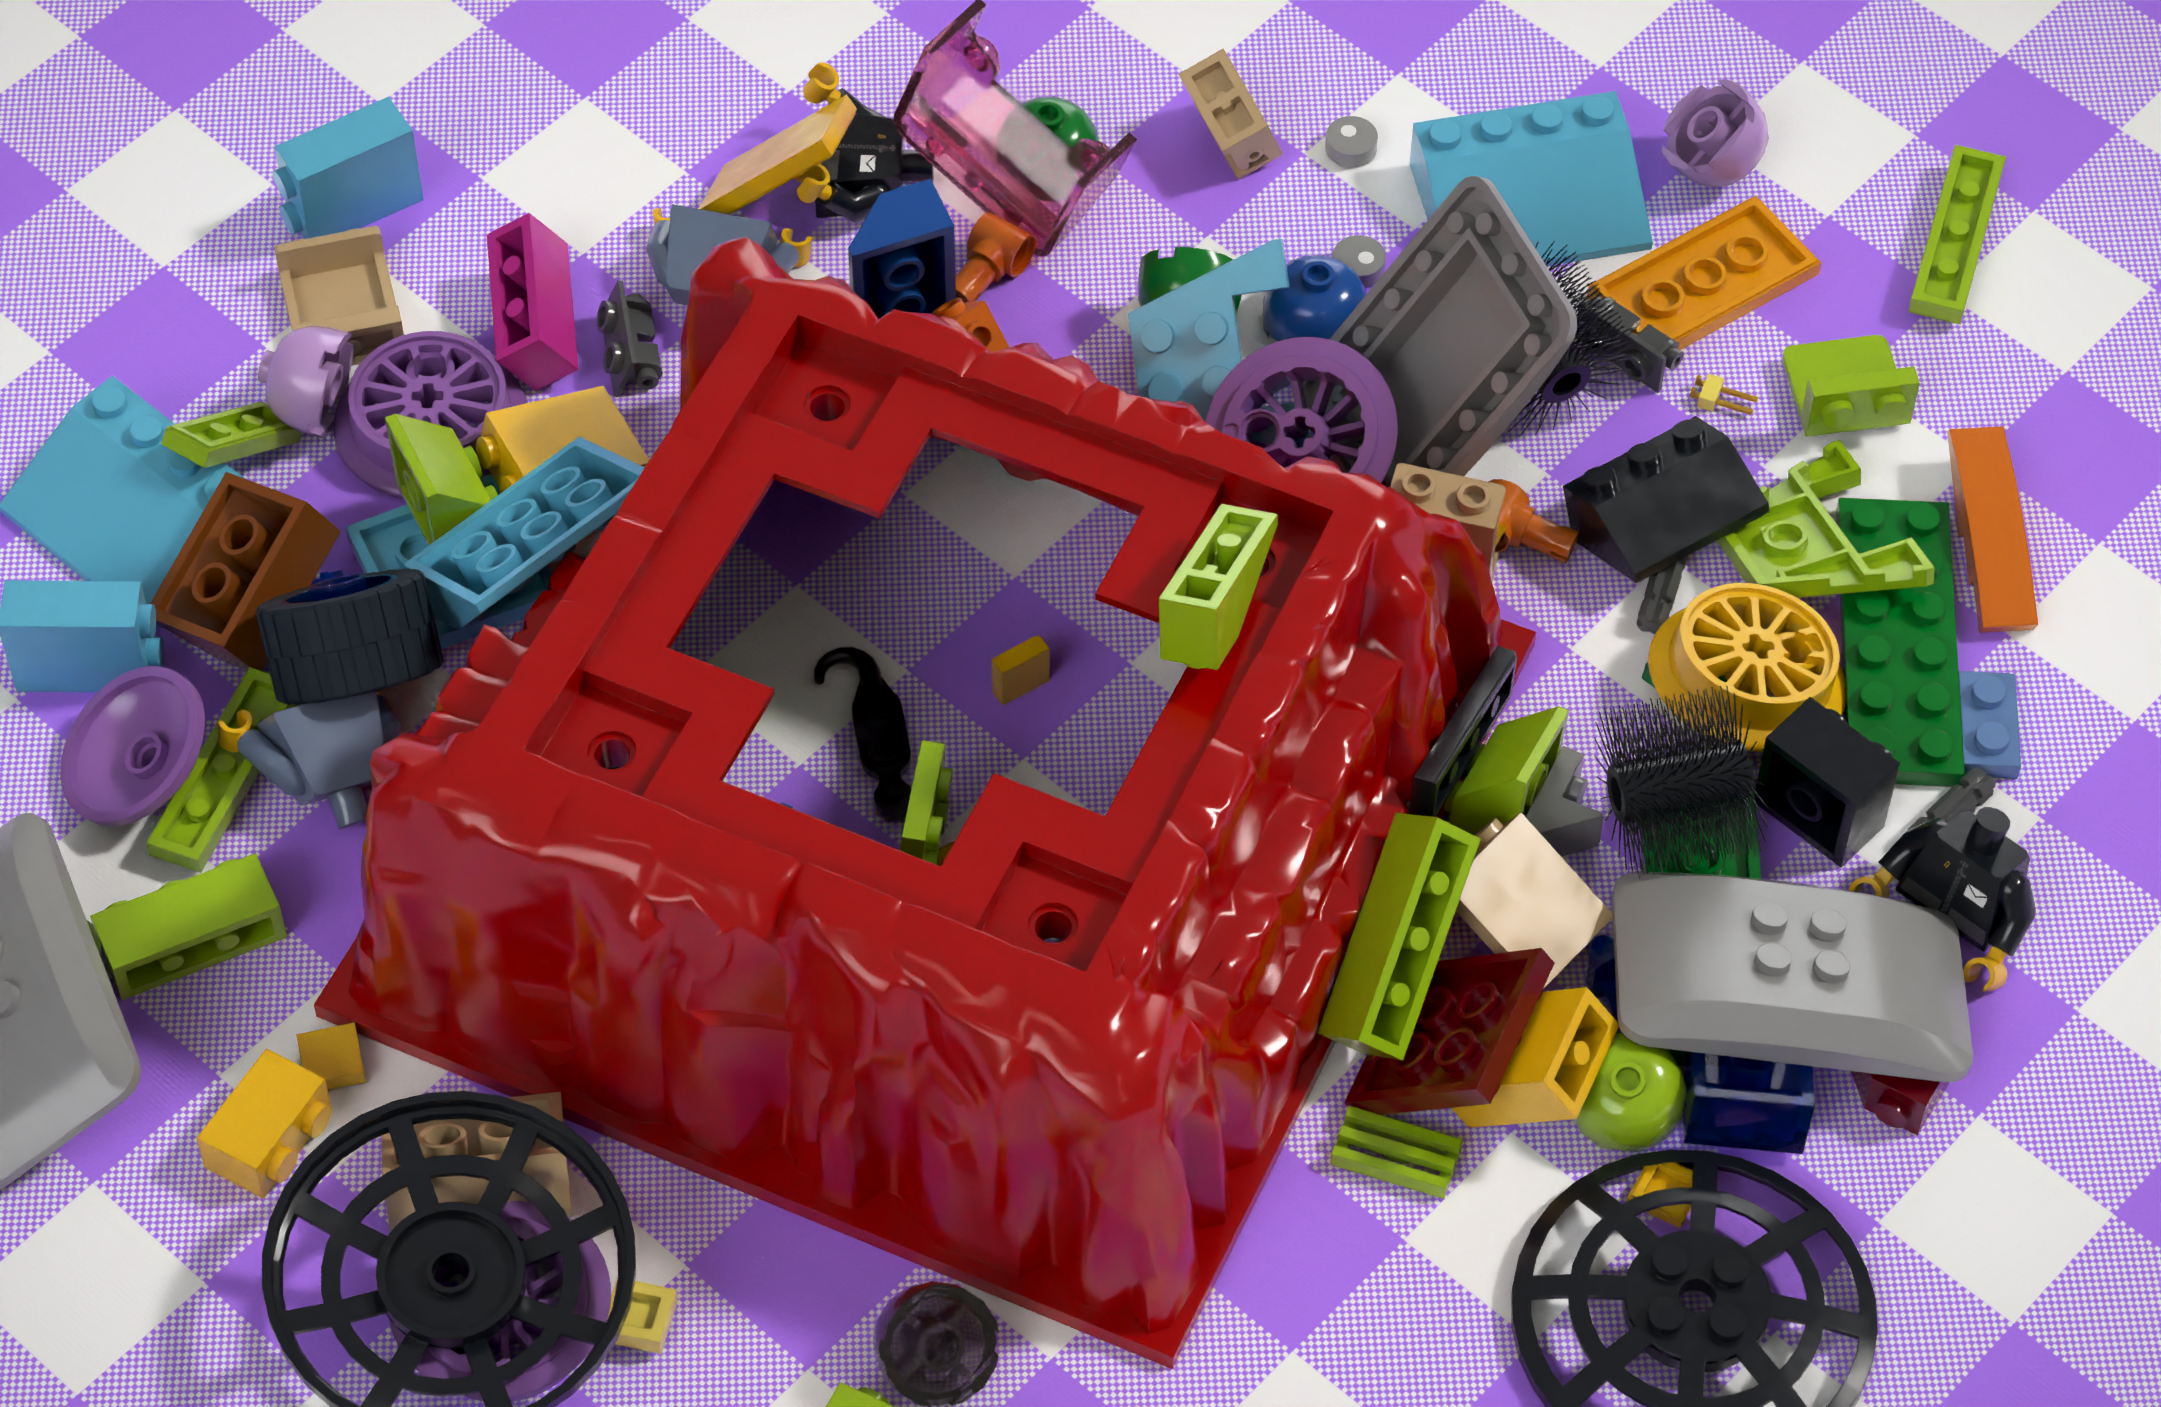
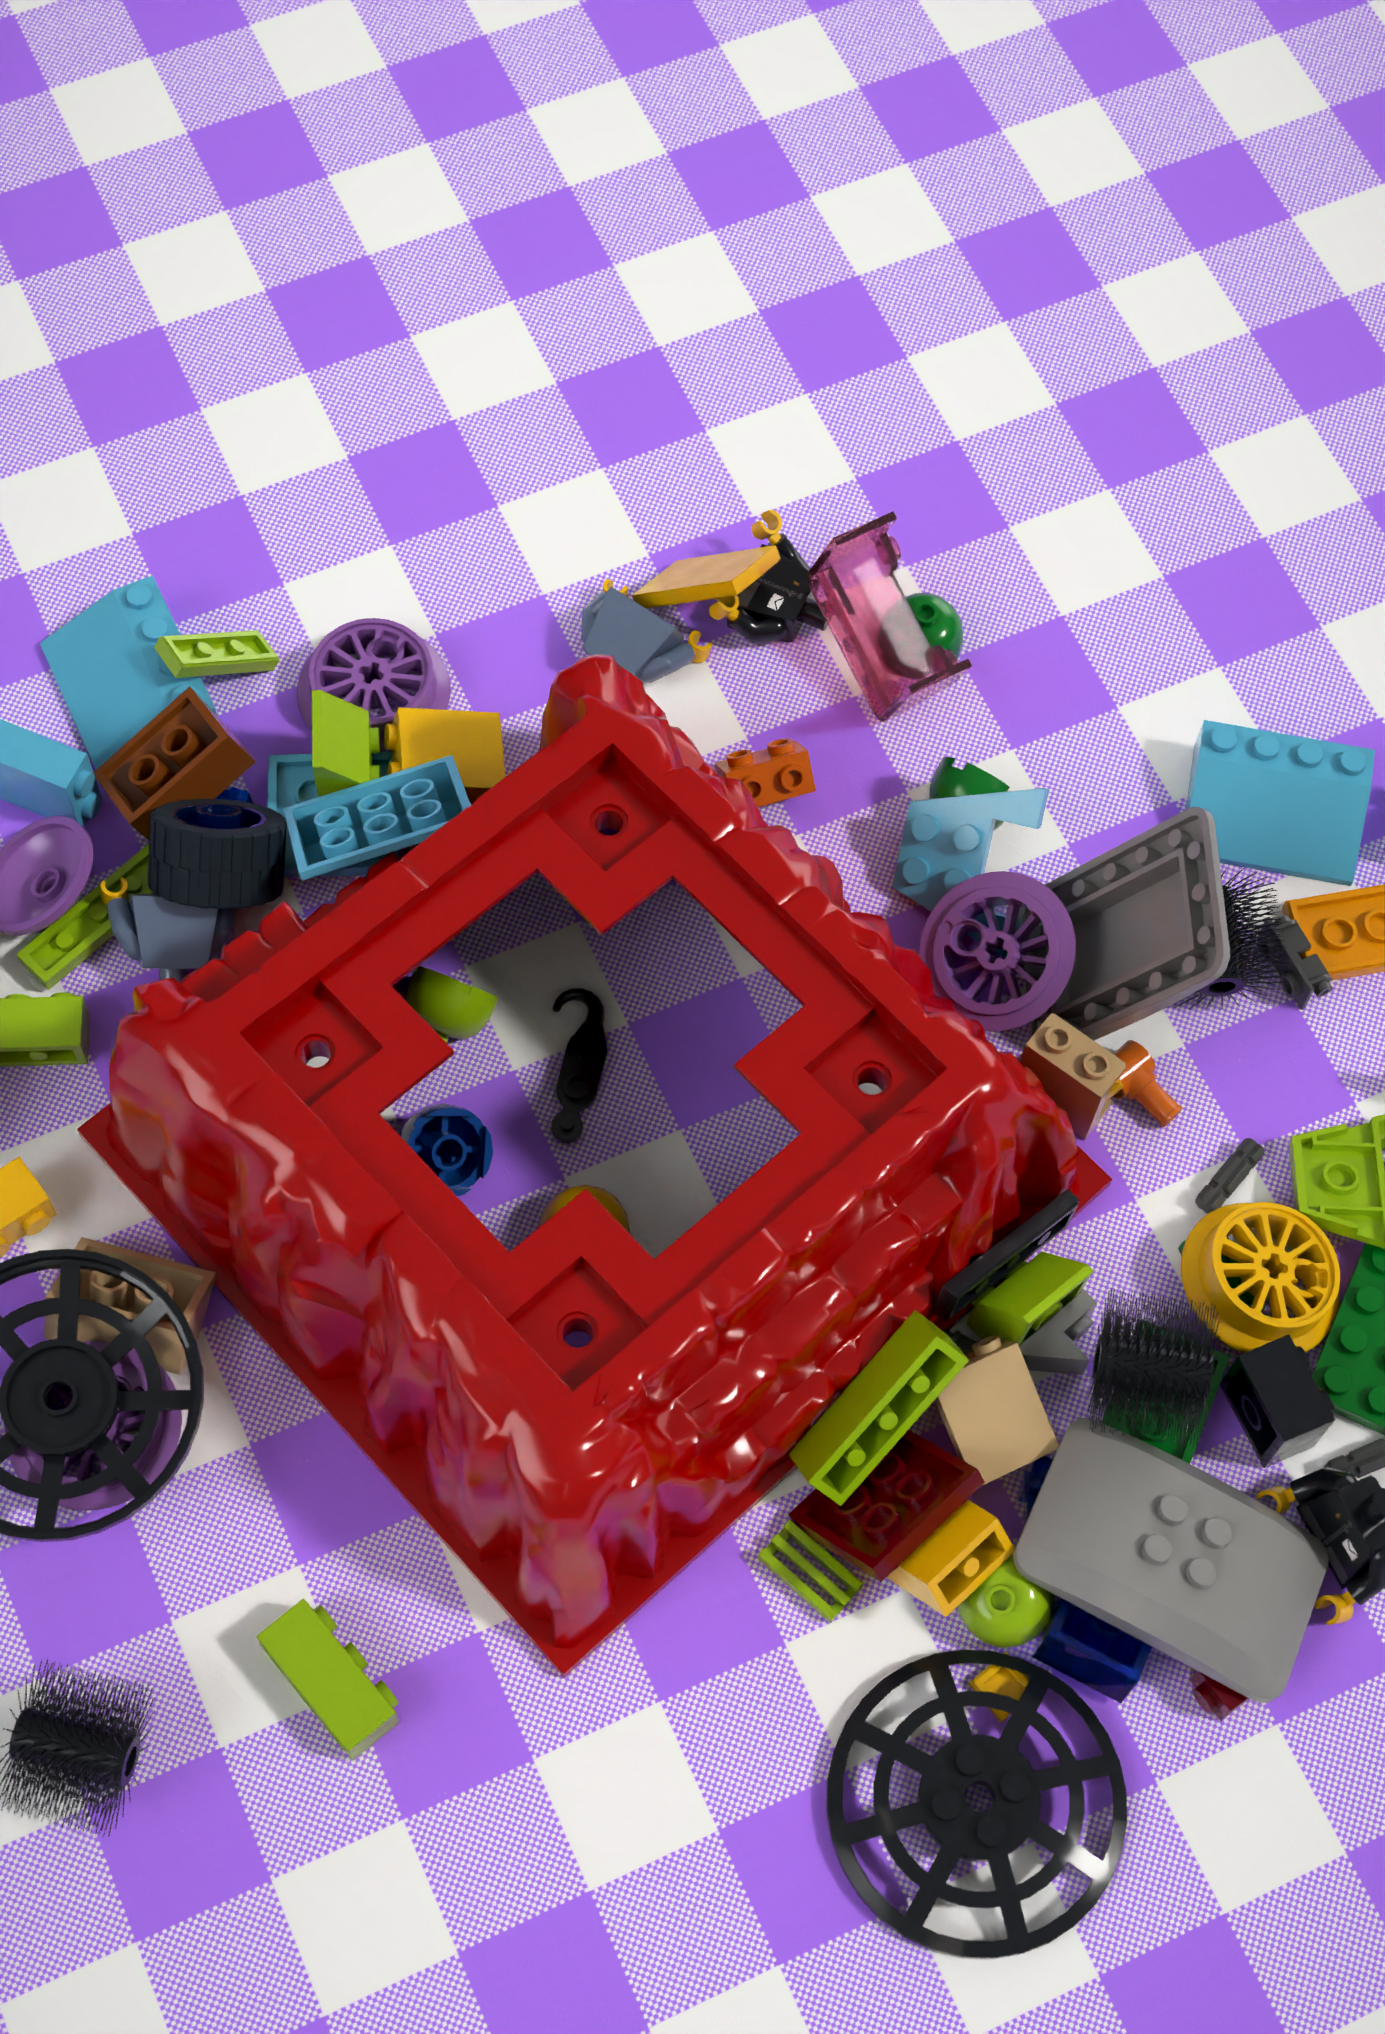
camera: 20 degrees right, 10 degrees up
lavender cylinder [258,325,353,438] -> none
medium azure brick [273,96,424,239] -> none
tan panel [274,226,404,366] -> none
yellow tile [296,1022,366,1090] -> none
dark pink brick [486,213,579,391] -> none
dark grey hinge [597,280,663,397] -> none
light yellow plate [607,1277,678,1354] -> none
blue slope [848,179,956,319] -> none
clear smoke cylinder [872,1281,999,1407] -> none
lime wing [900,740,953,865] -> none
orange pin [955,212,1037,302] -> none
yellow tile [992,635,1050,706] -> none
lime slope [1159,504,1278,670] -> none
tan hinge [1178,48,1283,180] -> none
blue cylinder [1262,255,1367,341] -> none
light grey tile [1325,116,1378,167] -> none
light grey tile [1333,235,1386,287] -> none
black slope [1563,416,1770,583] -> none
piece [1690,373,1758,415] -> none

